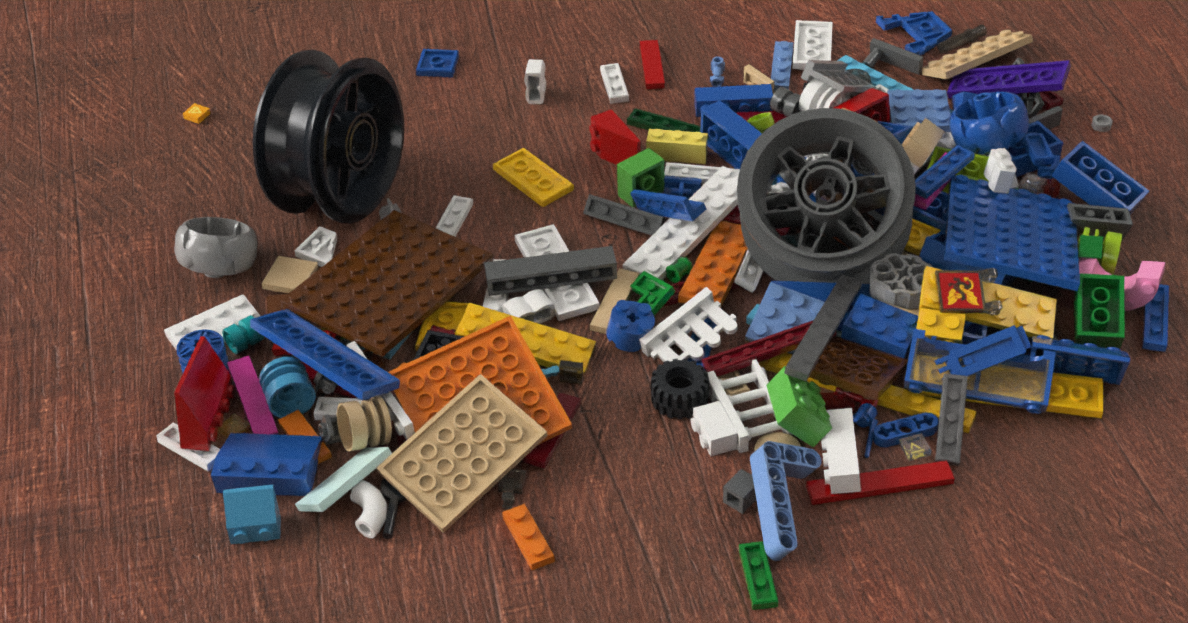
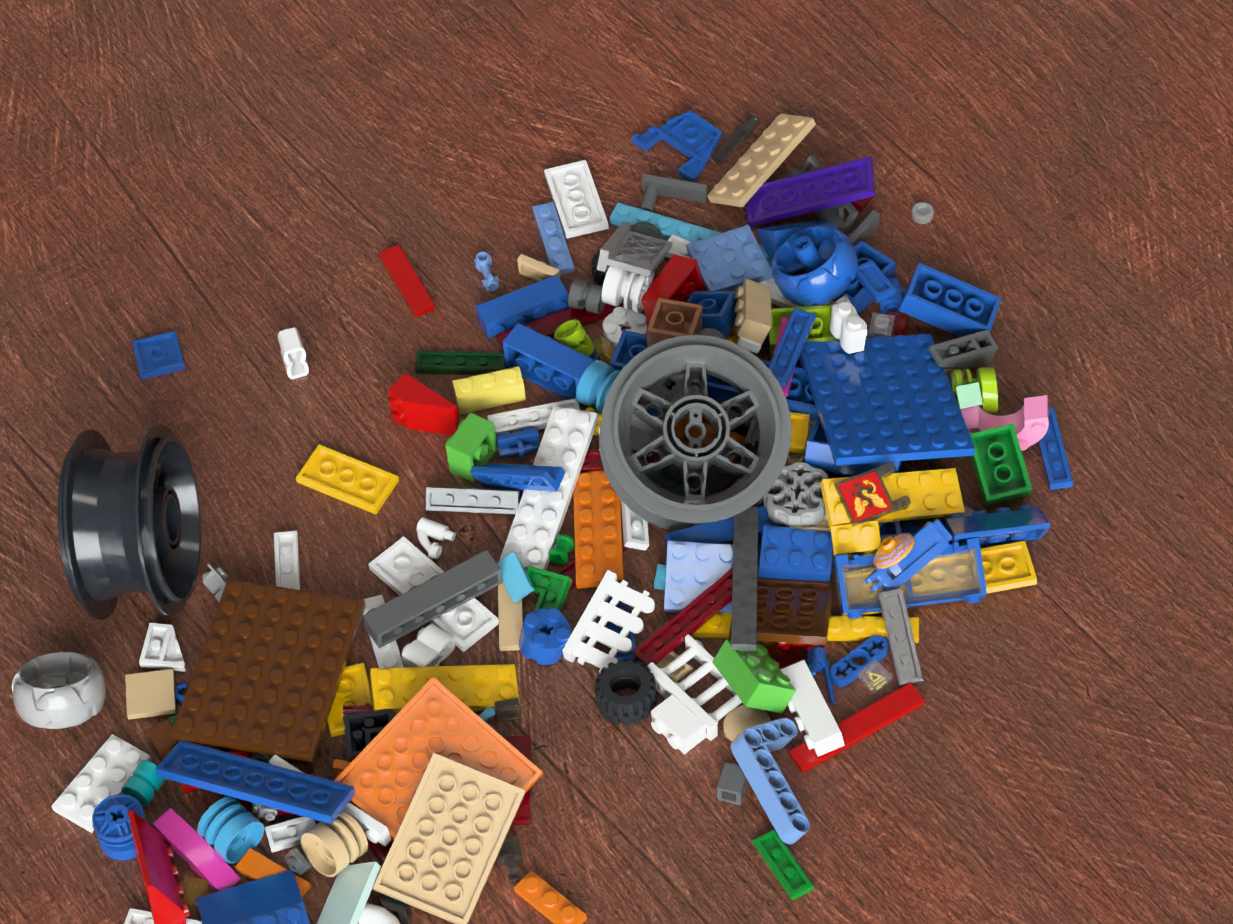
camera: 20 degrees left, 10 degrees up
white tile [600,63,629,104] -> none
none -> white plant [417,517,456,560]
none -> medium azure tile [497,551,535,603]
none -> light orange dish [873,533,914,569]

